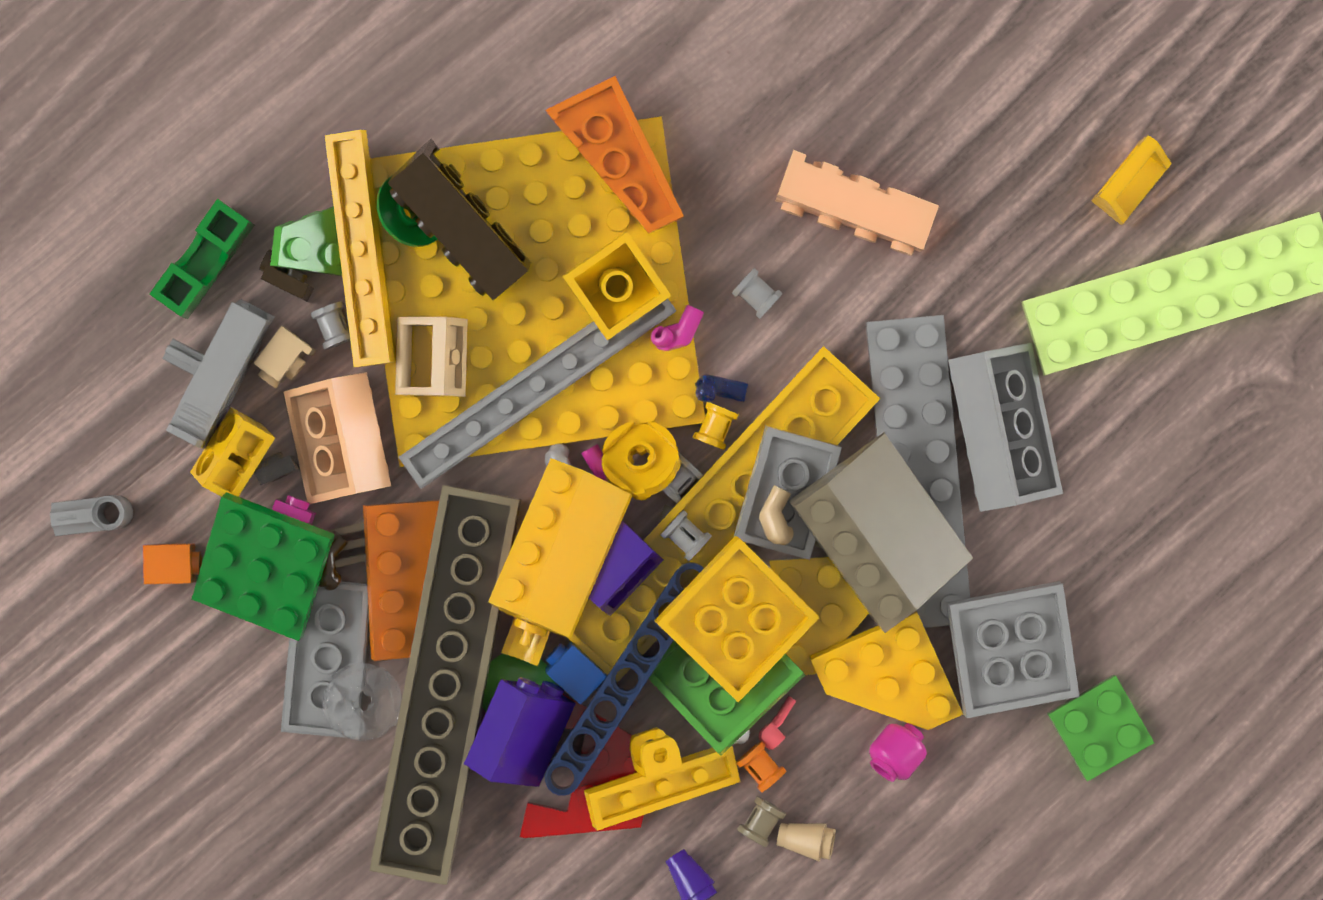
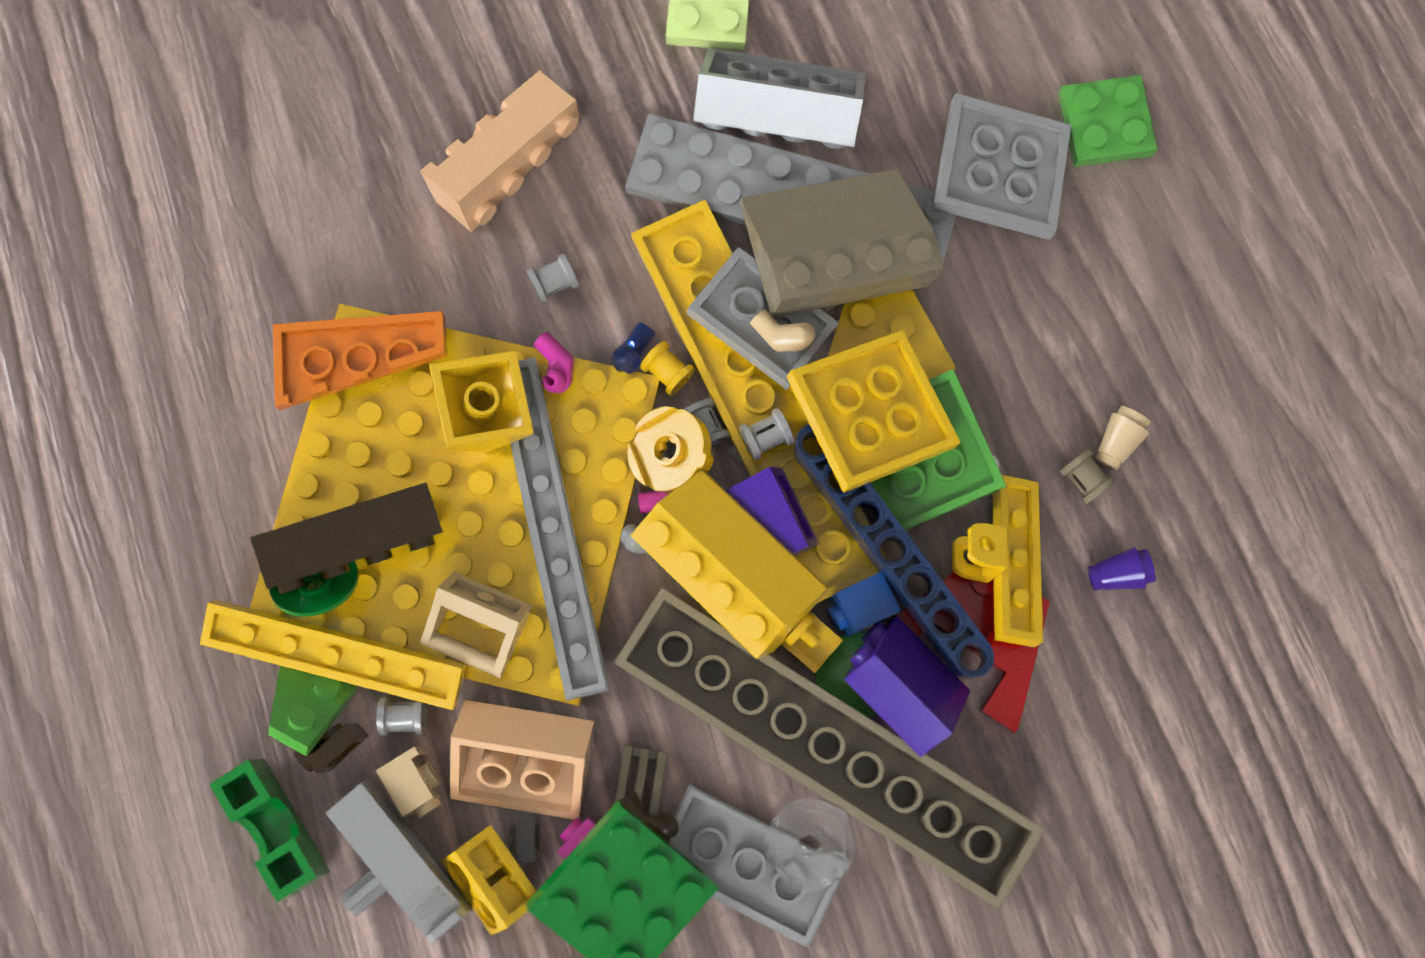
camera: 65 degrees left, 10 degrees down
orange wing [363,500,440,661] -> none
orange bush [736,741,786,793] -> none
coral hand [759,696,796,750] -> none
yellow plate [809,611,963,730] -> none
dark pink head [869,723,927,782] -> none

